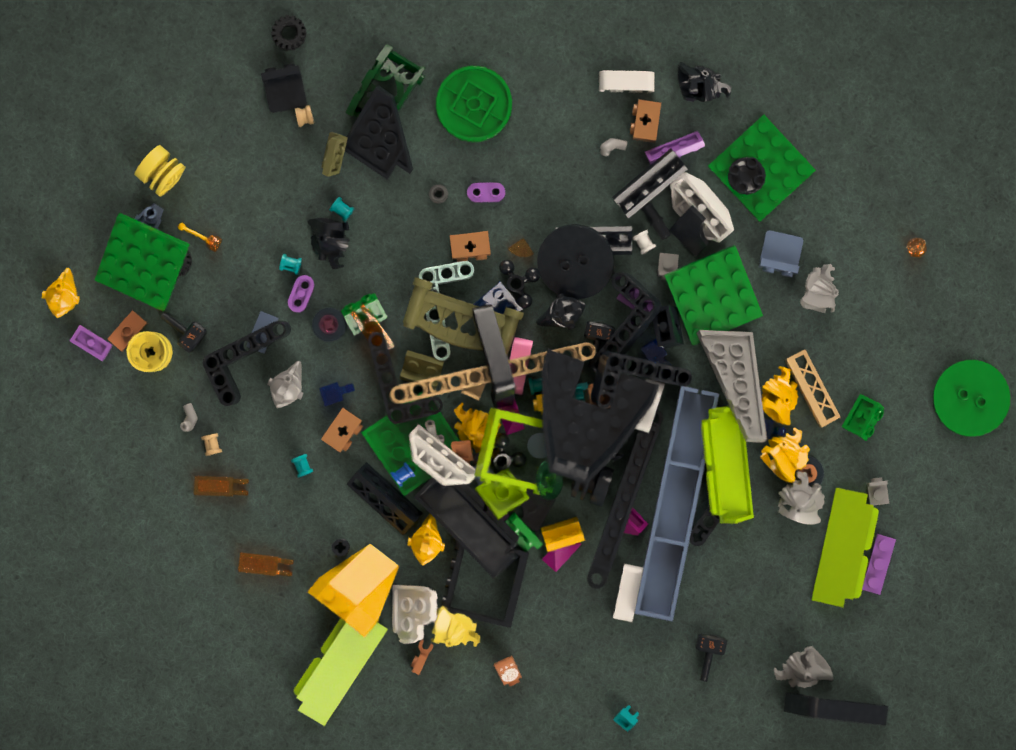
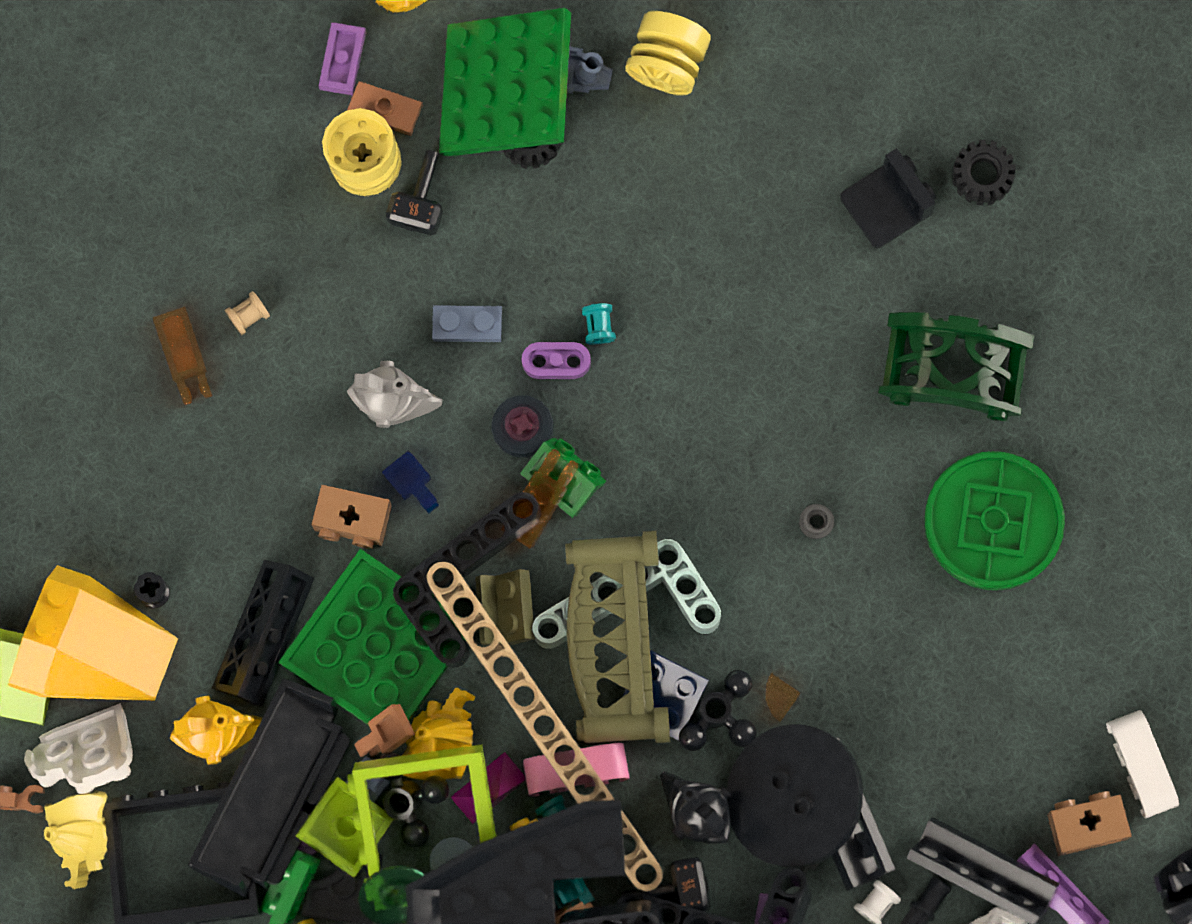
camera: 70 degrees right, 10 degrees down
hinge [178,223,222,252] -> none
light grey arm [180,403,198,432] -> none
black beam [203,320,291,406] -> none
clear orange hinge [238,552,294,576] -> none
teal bush [291,454,314,478] -> none
tan wheel [295,105,314,127] -> none
black helmet [308,218,350,269] -> none
olive bracket [322,132,348,177] -> none
teal bush [329,197,355,222] -> none
black wing [345,86,413,180] -> none
blue bush [390,462,416,487] -> none
white wedge [409,424,476,485] -> none
light grey arm [425,420,444,444] -> none
medium nougat brick [450,231,491,262] -> none
tan bracket [461,372,486,400] -> none
medium lavender plate [467,183,505,203] -> none
black beam [472,304,515,409] -> none
light grey arm [600,138,627,156] -> none

